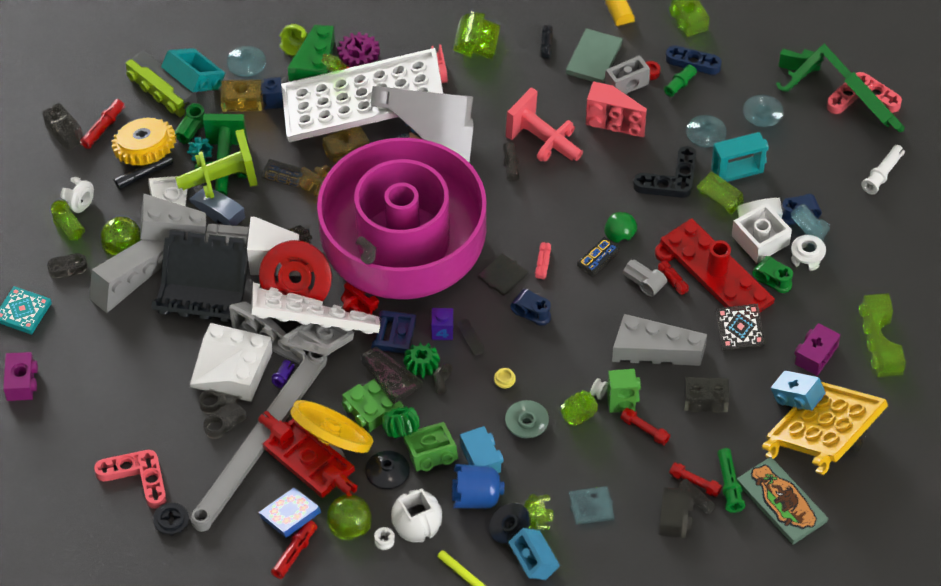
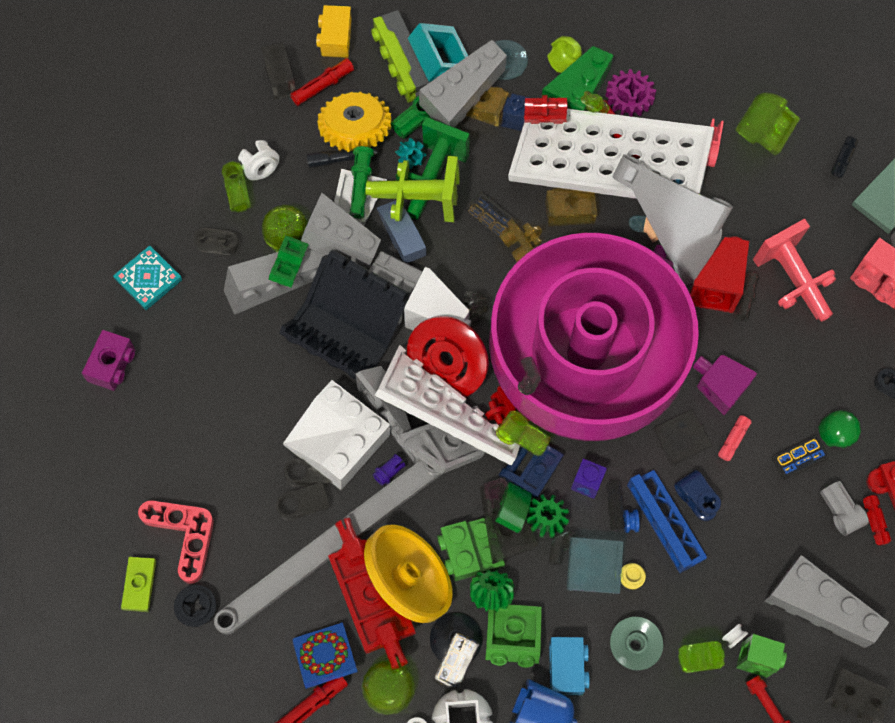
camera: 20 degrees right, 15 degrees up
none -> lime plate [121,557,156,612]
none -> green slope [268,236,309,288]
none -> yellow brick [316,5,352,58]
none -> green pin [349,146,374,219]
none -> light grey wedge [419,40,507,127]
none -> clear smoke tile [433,631,480,691]
none -> green slope [495,482,532,533]
none -> clear neon green piece [496,411,550,456]
none -> red hips [524,95,567,124]
none -> clear light blue plate [567,537,624,594]
none -> blue bush [623,509,640,533]
none -> blue fence [627,470,707,573]
none -> red slope [689,237,749,313]
none -> magenta torso [693,355,757,416]

